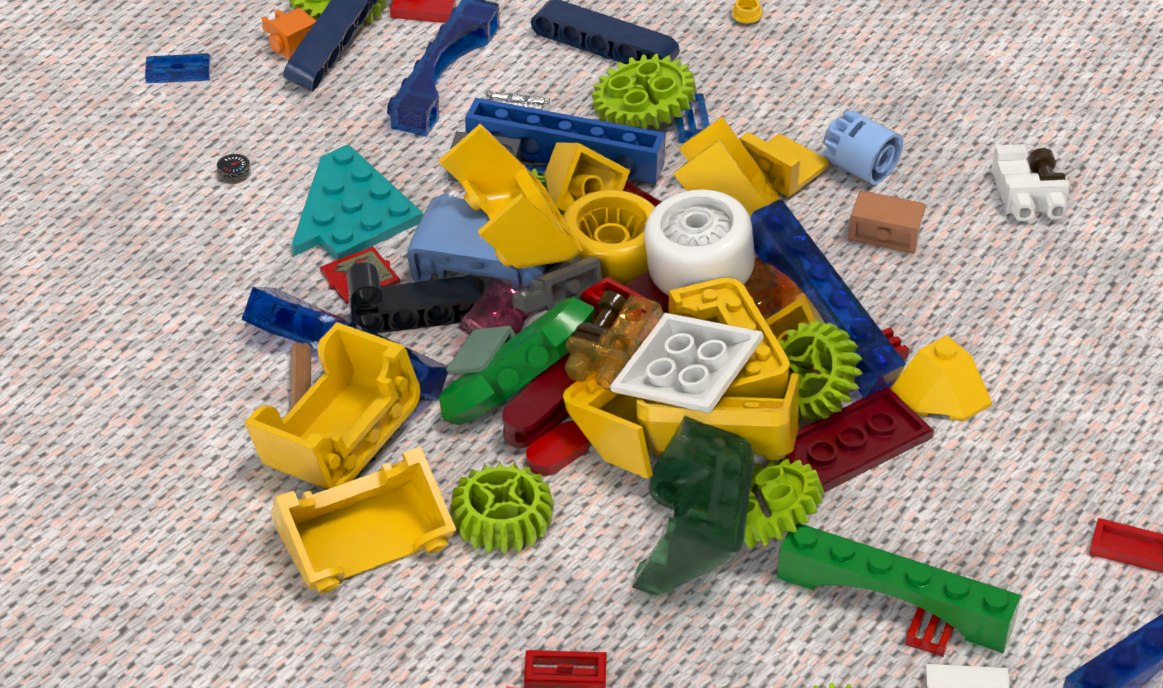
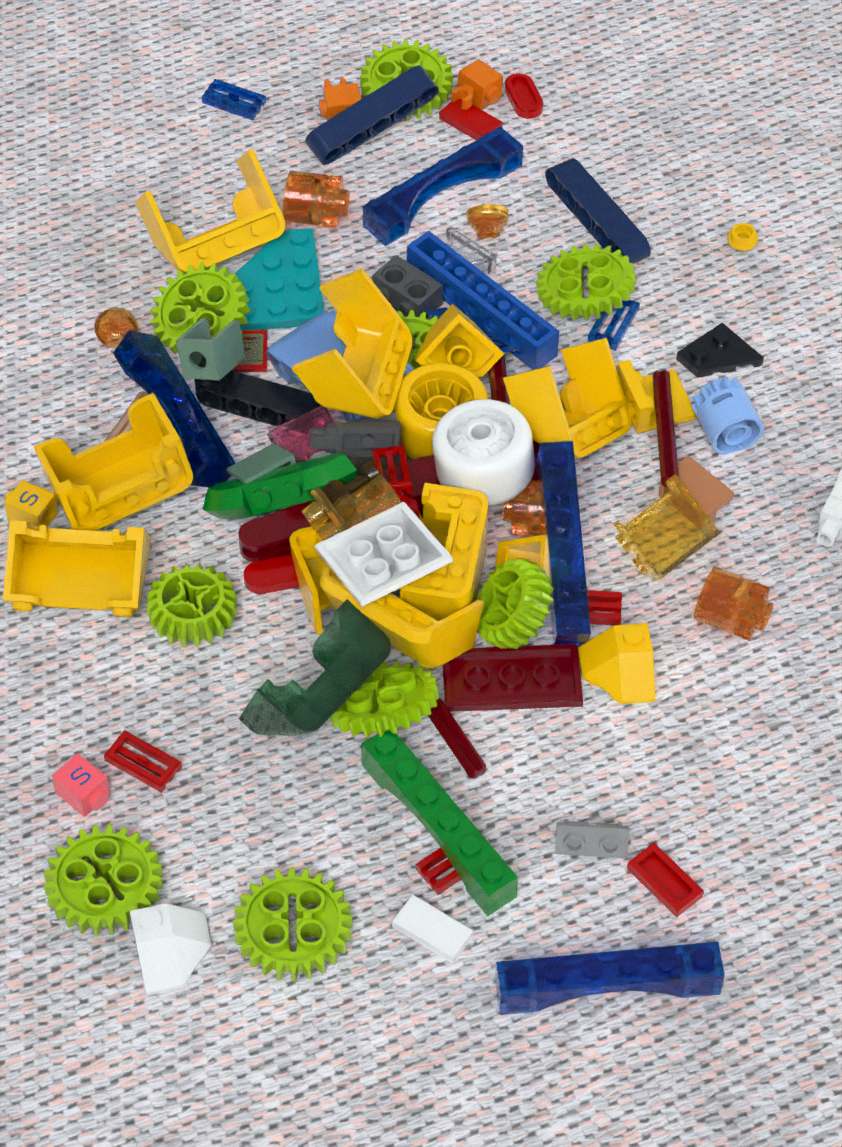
camera: 30 degrees right, 10 degrees up
tile [217,154,251,184] -> none
none -> yellow brick [4,480,59,527]
none -> clear orange piece [94,307,139,350]
none -> yellow windscreen [135,149,285,274]
none -> lime gear [150,262,250,354]
none -> sand green piece [176,318,245,381]
none -> clear orange gear [283,170,350,228]
none -> dark red axle [428,697,486,779]
none -> clear orange piece [466,204,509,239]
none -> light grey hinge [555,819,629,858]
none -> clear yellow panel [613,474,721,581]
none -> dark red axle [653,370,679,488]
none -> black wing [676,323,764,378]
none -> clear orange gear [694,566,774,641]

